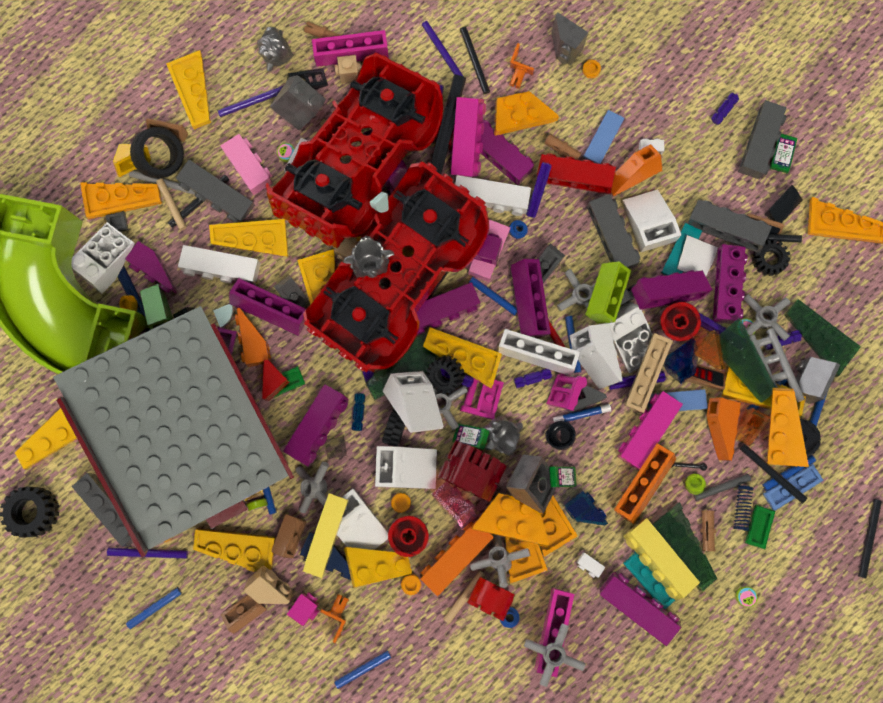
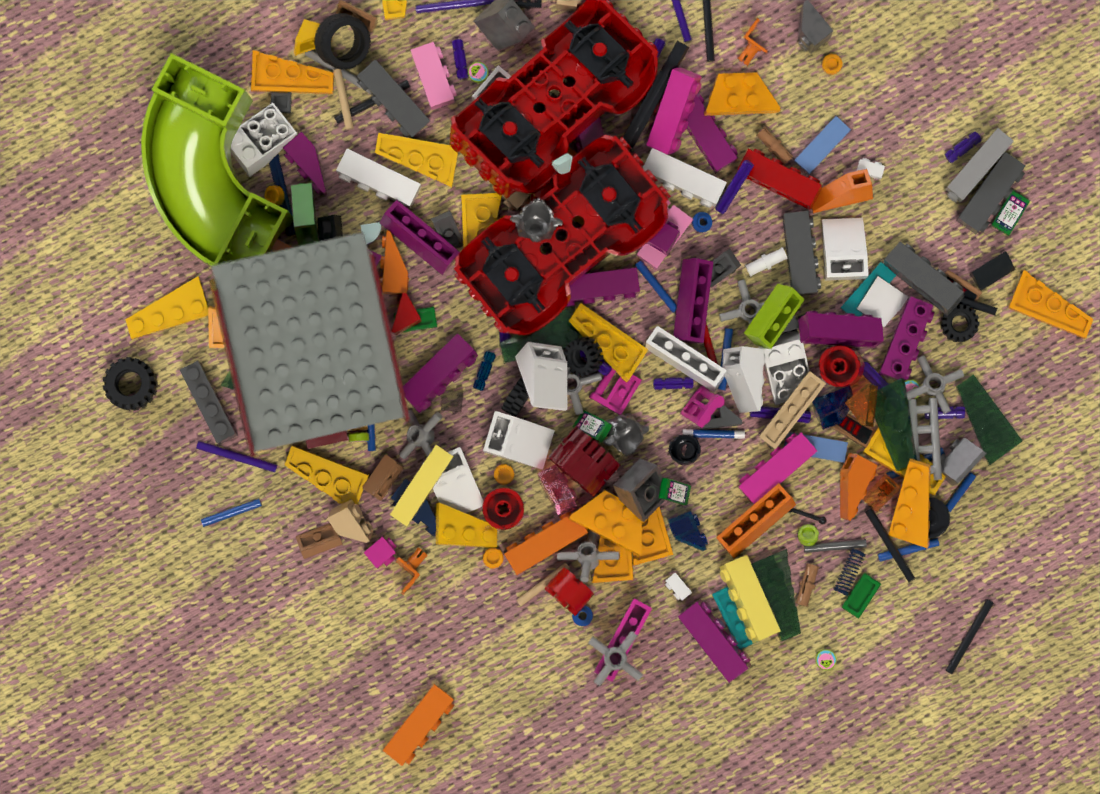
camera: 15 degrees right, 5 degrees up
blue bar [334,651,392,689] -> none
medium blue tile [763,463,824,511] -> none
none -> dark purple axle [452,39,468,80]
none -> white pin [745,247,788,277]
none -> light grey slope [945,128,1014,203]

